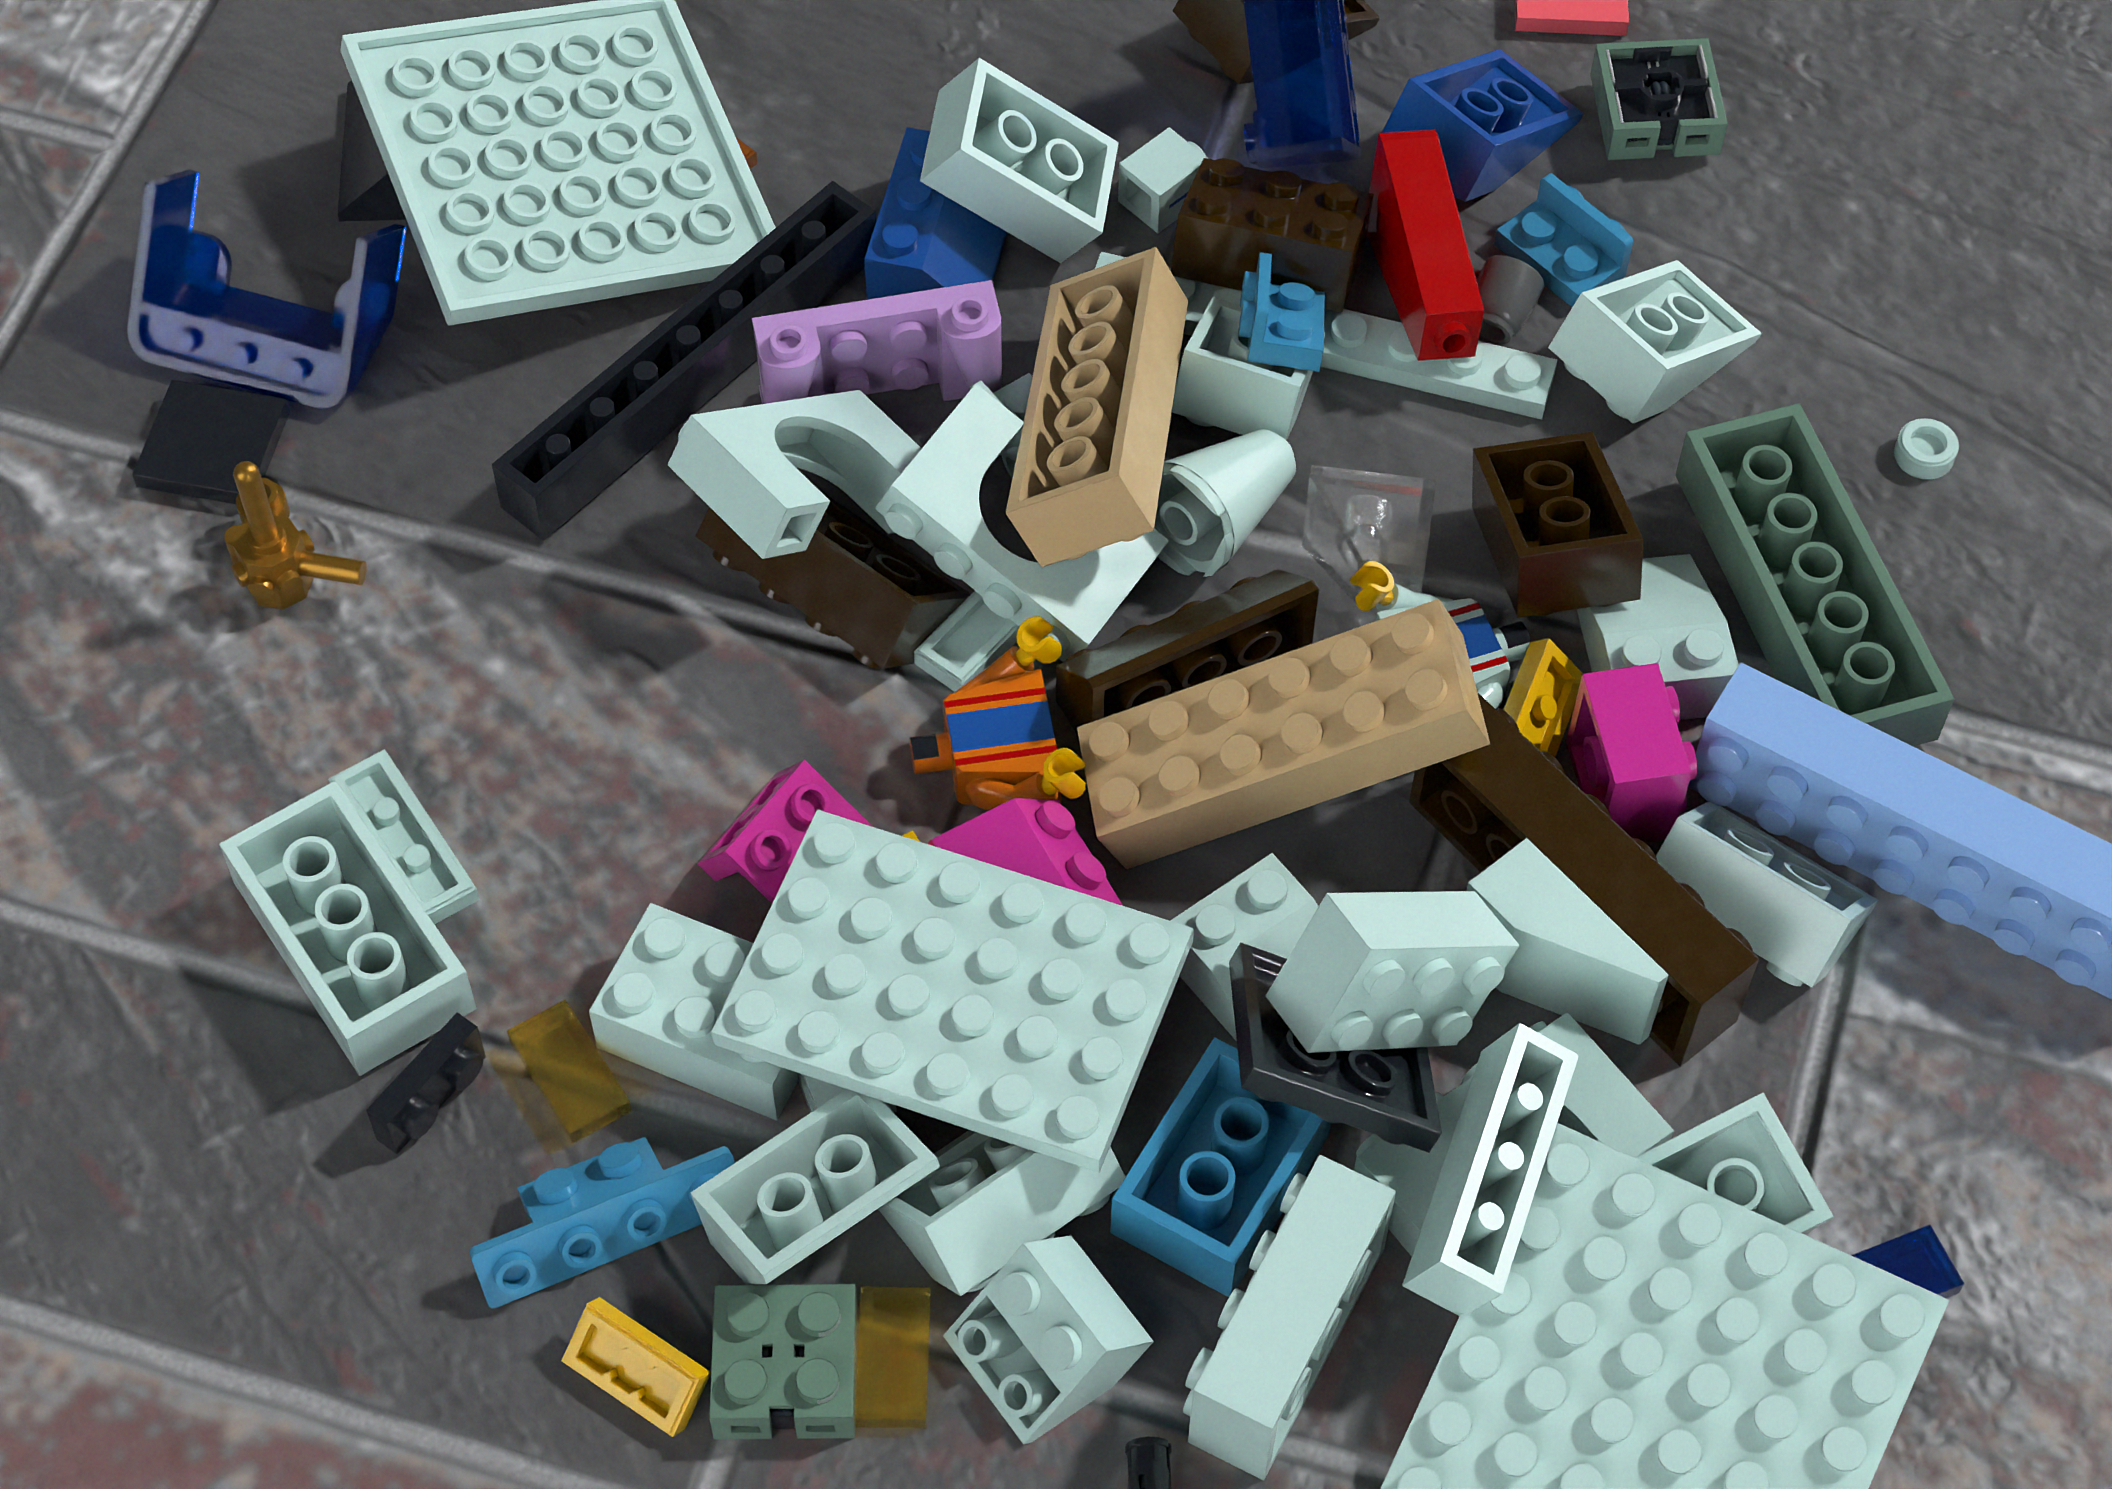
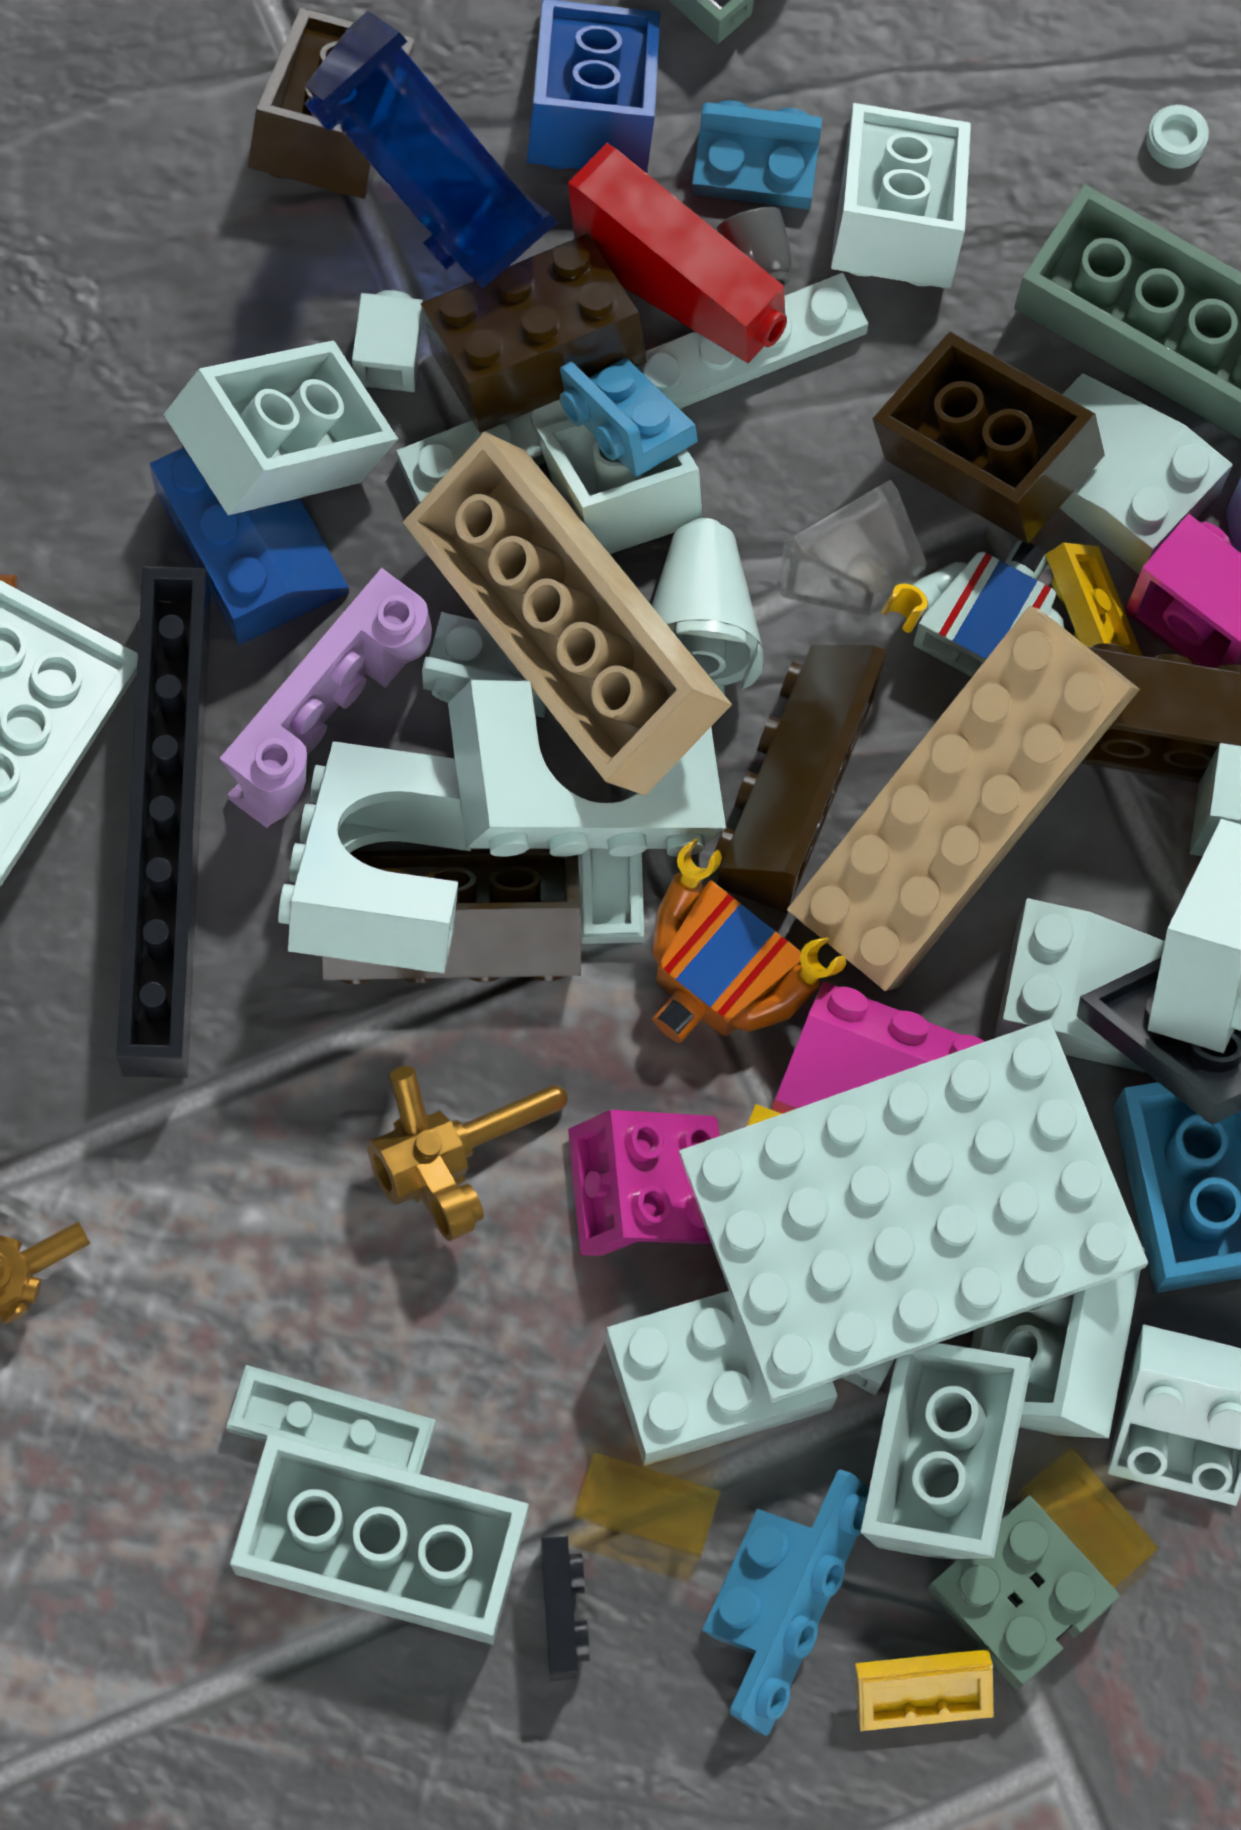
camera: 45 degrees left, 15 degrees up
none -> pearl gold piece [367,1066,568,1241]

